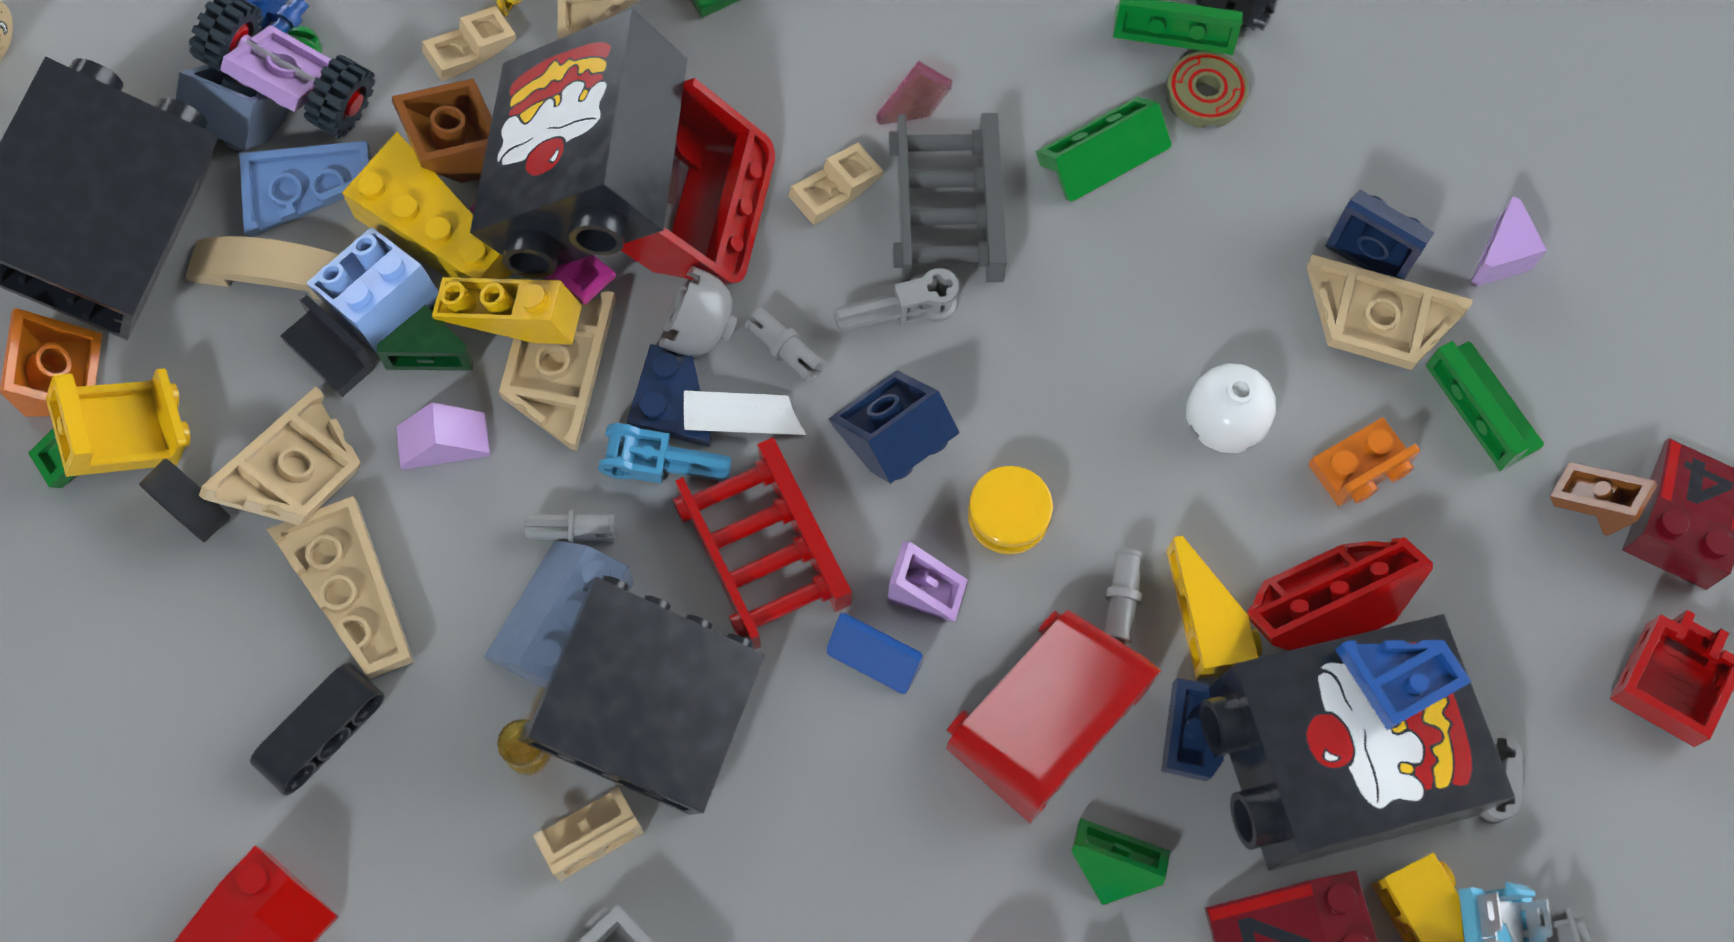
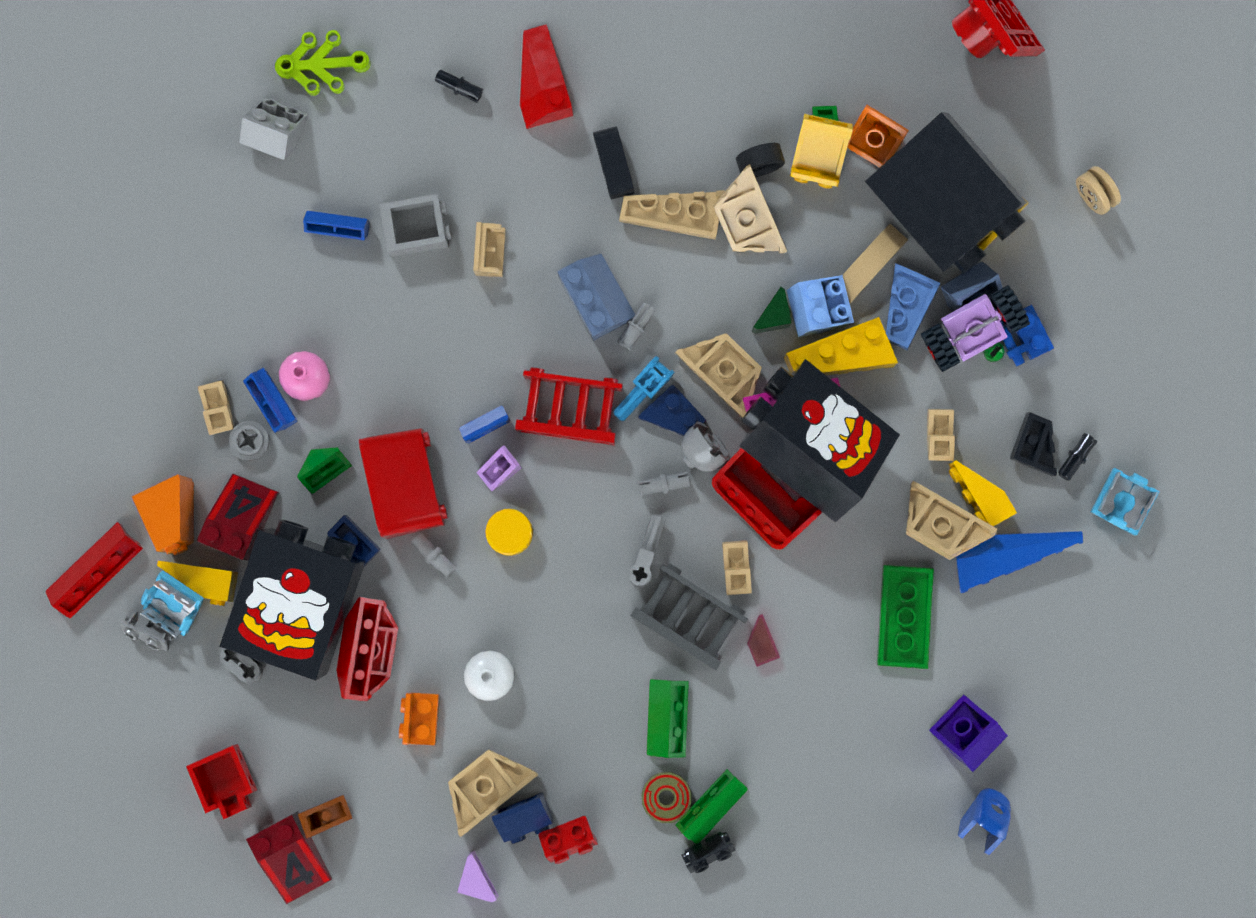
camera: 130 degrees right, 15 degrees up
black panel [280,293,375,397] -> none
dark orange slope [392,78,492,183] -> none
lavender slope [396,402,491,470] -> none
yellow slope [432,277,582,345] -> none
clear yellow wheel [497,719,551,775] -> none
black panel [518,575,765,815] -> none
white sticker [684,391,807,435] -> none
dark blue slope [829,370,960,484] -> none
yellow slope [1166,535,1262,680] -> none
blue wing [1335,640,1472,730] -> none
green panel [1425,340,1544,471] -> none
none -> red bracket [538,816,598,864]

